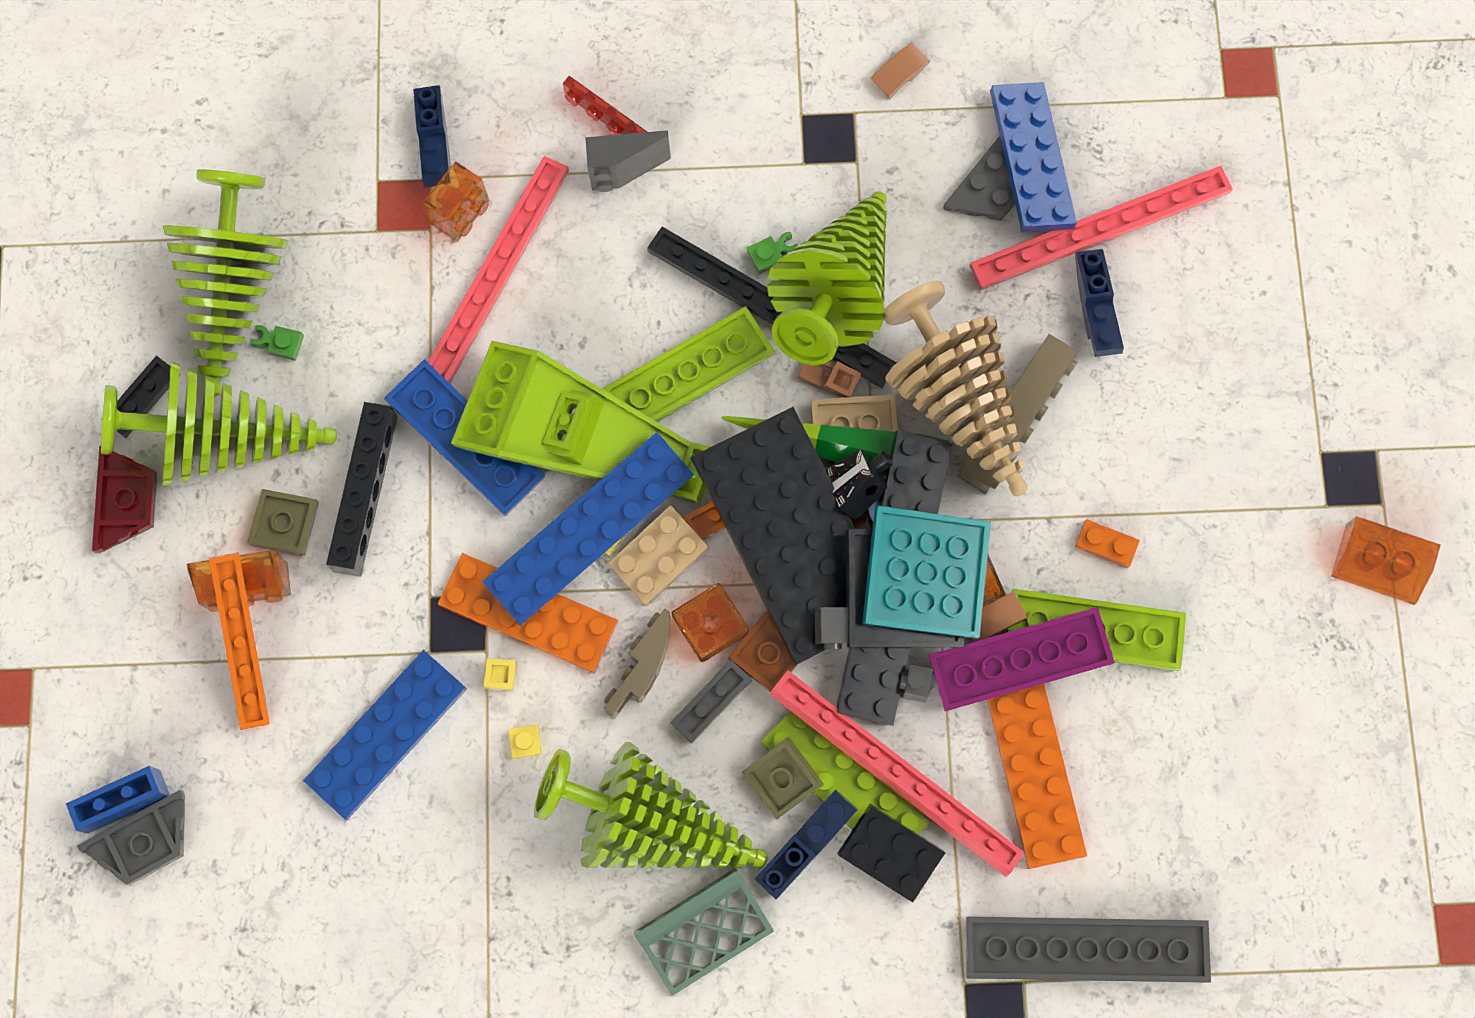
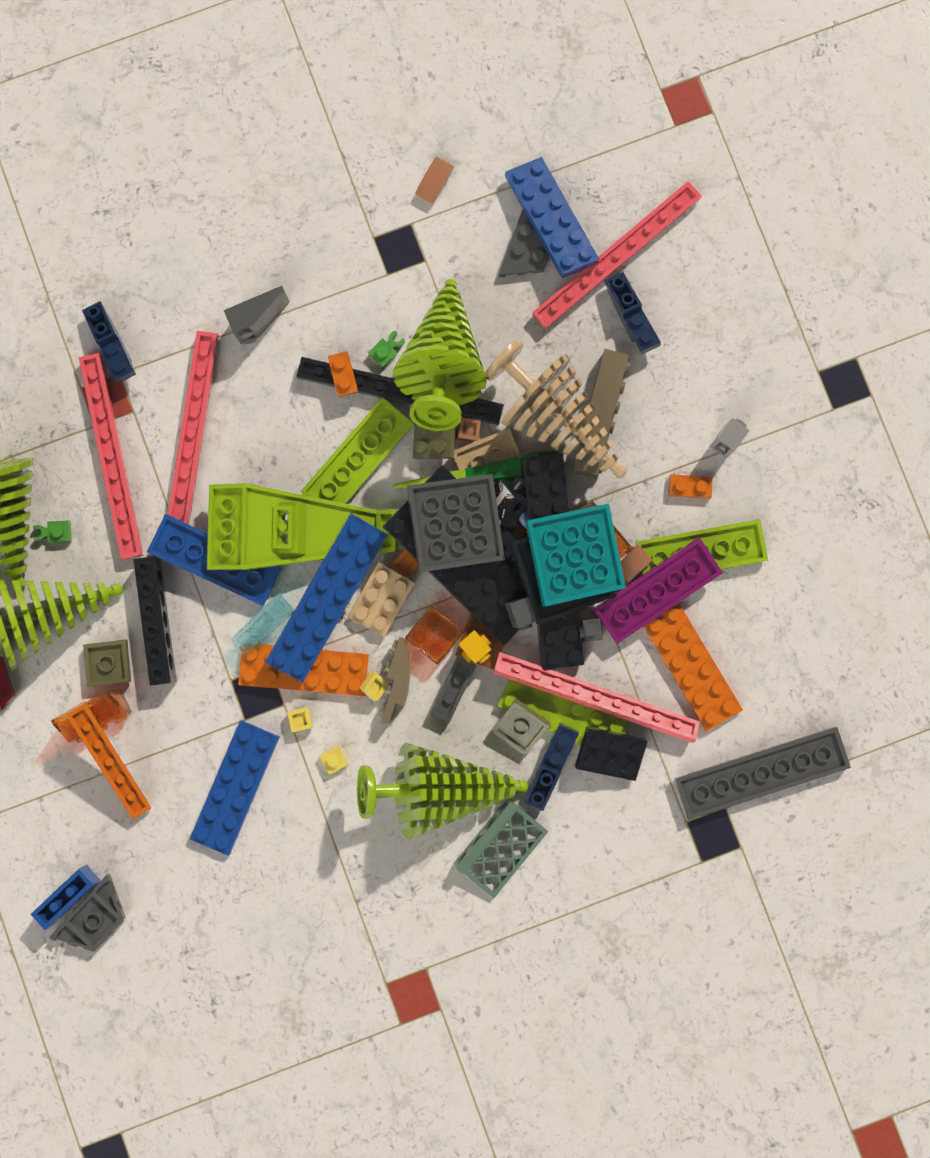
camera: 20 degrees left, 10 degrees up
clear orange brick [422,161,490,242] -> none
clear red plate [562,76,648,135] -> none
clear orange slope [1331,516,1441,605] -> none
none -> coral plate [78,353,144,560]
none -> clear light blue slope [231,593,294,655]
none -> orange plate [328,351,358,398]
none -> light yellow plate [360,671,389,702]
none -> dark grey plate [407,474,505,572]
none -> olive plate [413,423,455,460]
none -> yellow brick [458,630,492,664]
none -> light grey brick [710,418,750,458]

